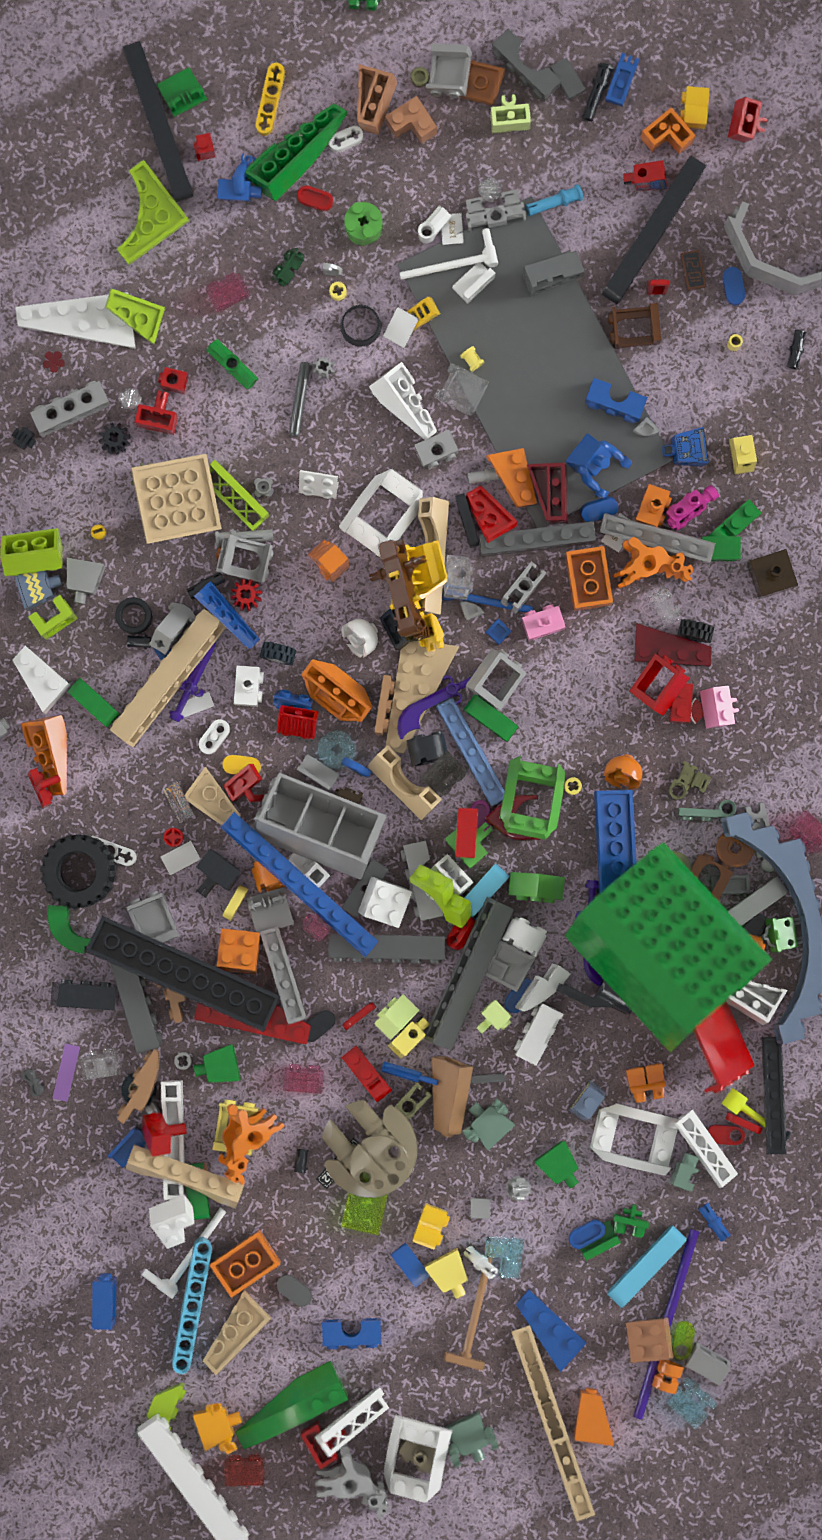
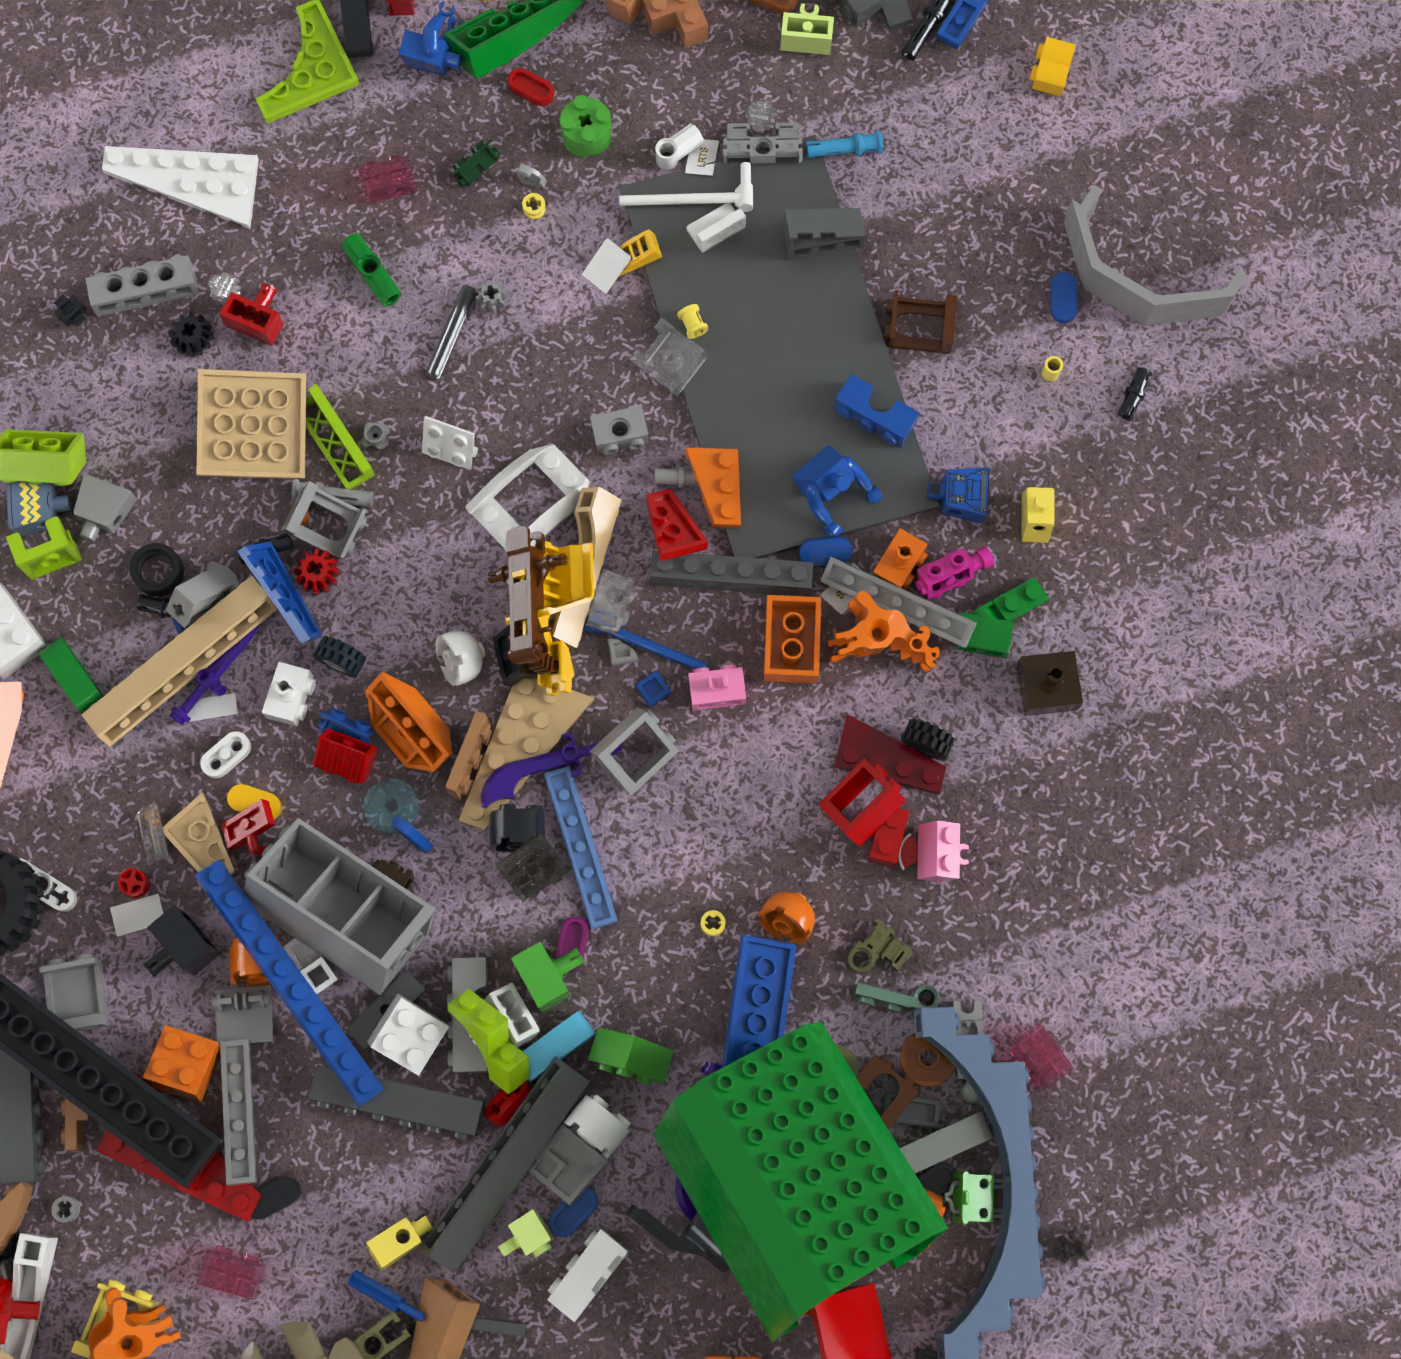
camera: 10 degrees right, 10 degrees down
dark red plant [43,351,65,373] -> none
yellow hinge [91,524,106,540] -> none
lime wing [105,289,165,344] -> none
red brick [158,367,189,394] -> none
green torso [194,1044,241,1083] -> none
light yellow beam [222,885,249,921] -> none
light grey panel [297,754,340,791] -> none
clear pink brick [302,914,332,942] -> none
orange wedge [308,539,350,582] -> none
white beam [329,126,363,153] -> none
black tyre [340,305,382,347] -> none
red plate [341,1046,393,1103] -> none
red tile [342,1002,376,1030] -> none
tan arch [367,745,442,820] -> none
white wedge [369,362,437,440] -> none
yellowish green brick [374,994,419,1040] -> none
black beam [455,493,479,548] -> none
red piece [455,808,478,858] -> none
green beam [463,694,519,742] -> none
dark red animal [484,795,540,841] -> none
bright green wedge [499,755,566,840] -> none
light grey piece [501,561,546,614] -> none
white slope [515,963,570,1012] -> none
dark red wedge [527,462,568,524] -> none
black beam [601,155,707,305] -> none
red torso [623,160,667,191] -> none
light grey tile [633,417,660,437] -> none
orange brick [640,107,696,154] -> none
clear brick [644,585,683,630] -> none
red slope [647,279,670,295] -> none
tile [680,250,706,291] -> none
white wedge [725,981,787,1025] -> none
red brick [727,97,767,143] -> none

